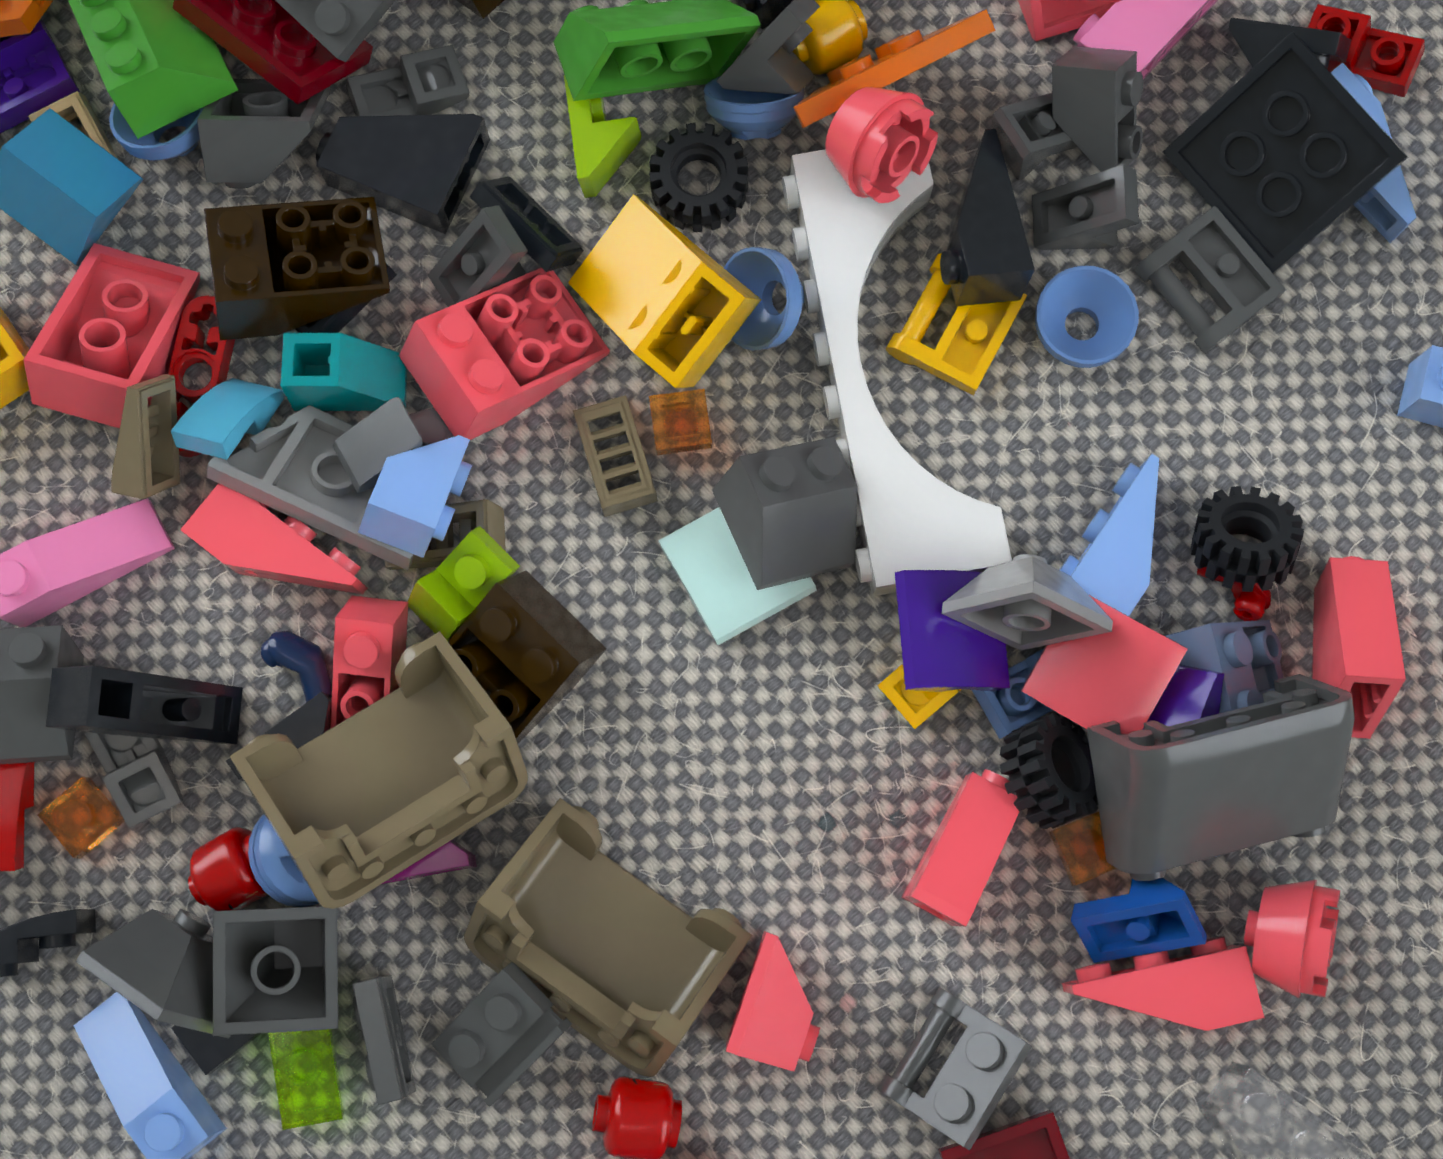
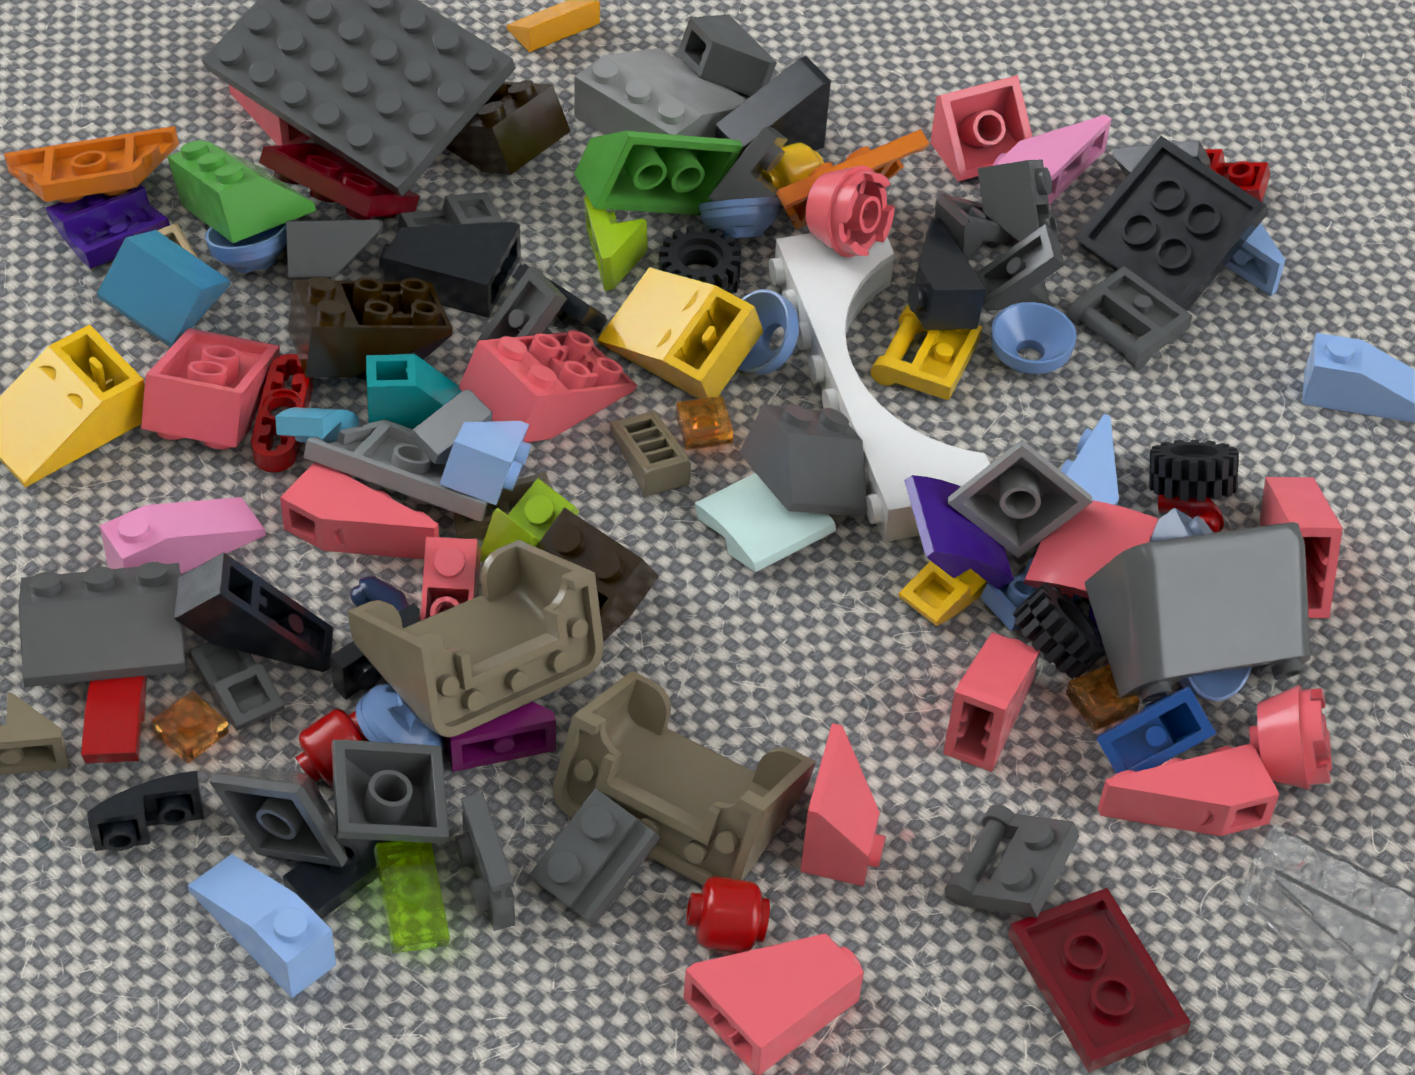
camera: 10 degrees left, 30 degrees down
dark tan slope [111,374,180,499] -> none

